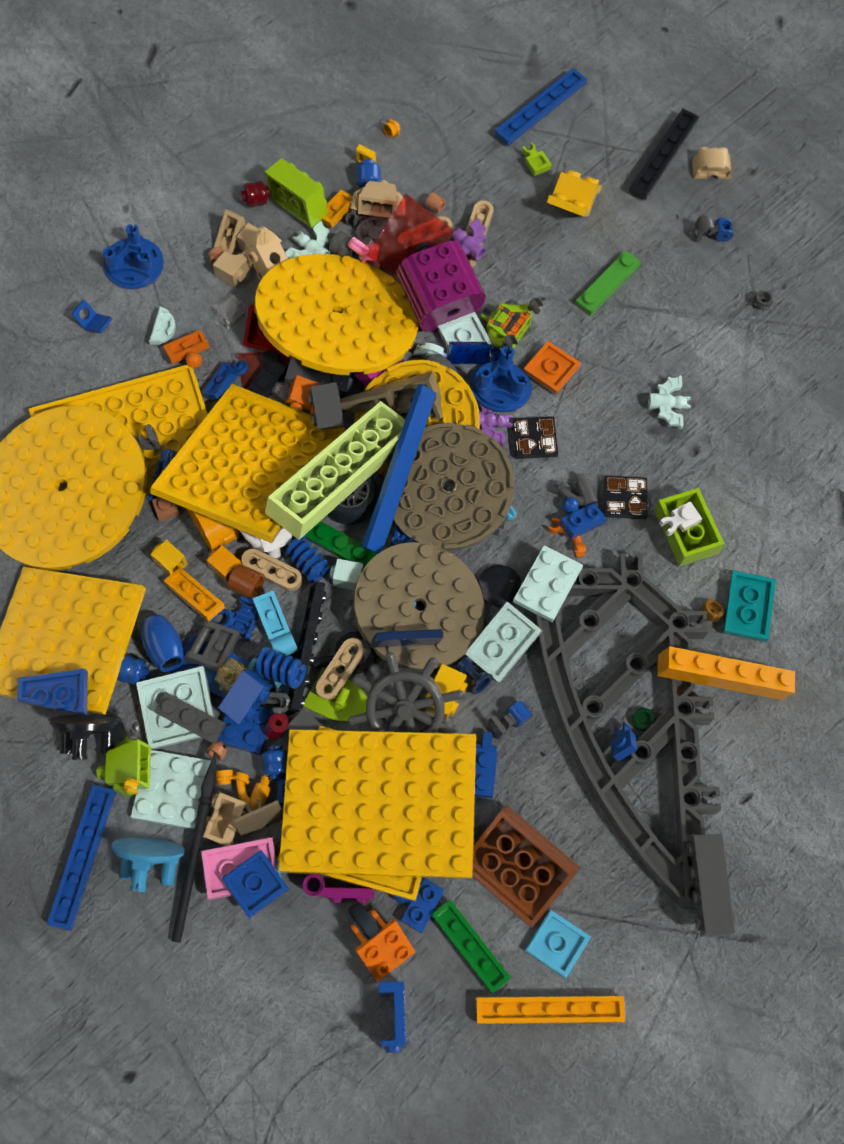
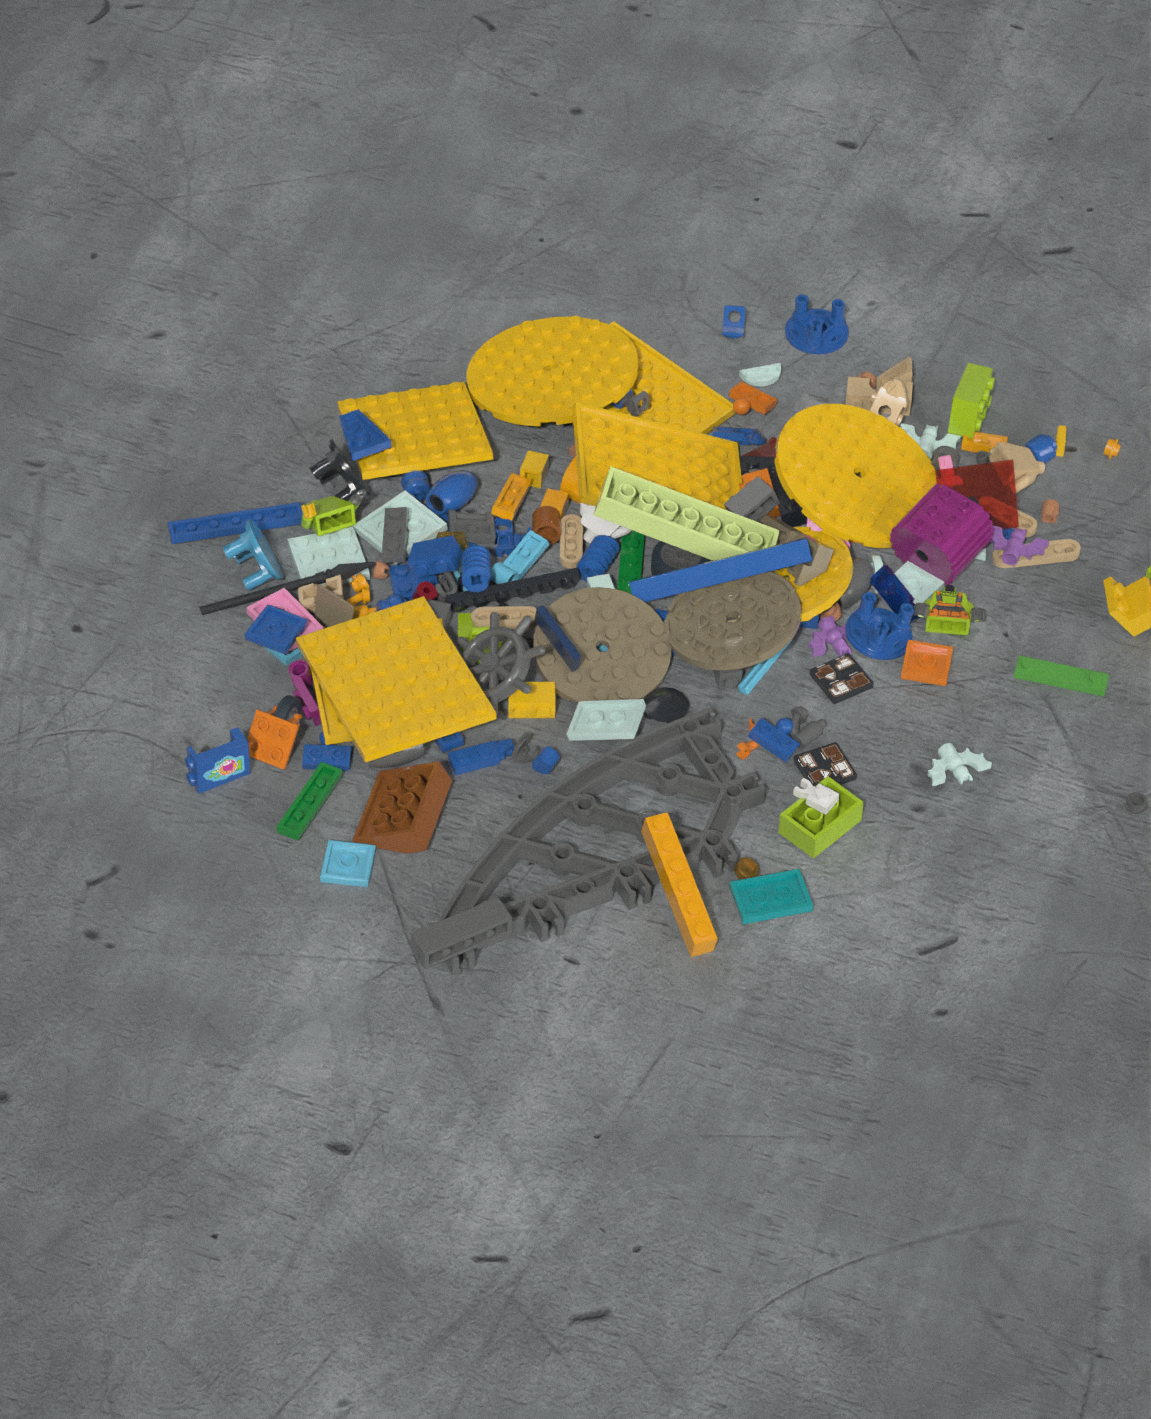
camera: 65 degrees right, 20 degrees down
dark red piece [241,180,270,208] -> none
dark blue piece [455,657,493,695] -> none
light orange plate [476,996,625,1024] -> none
light aqua plate [513,545,583,623] -> none
blue plate [611,722,637,761] -> none
dark green tile [632,708,655,732] -> none

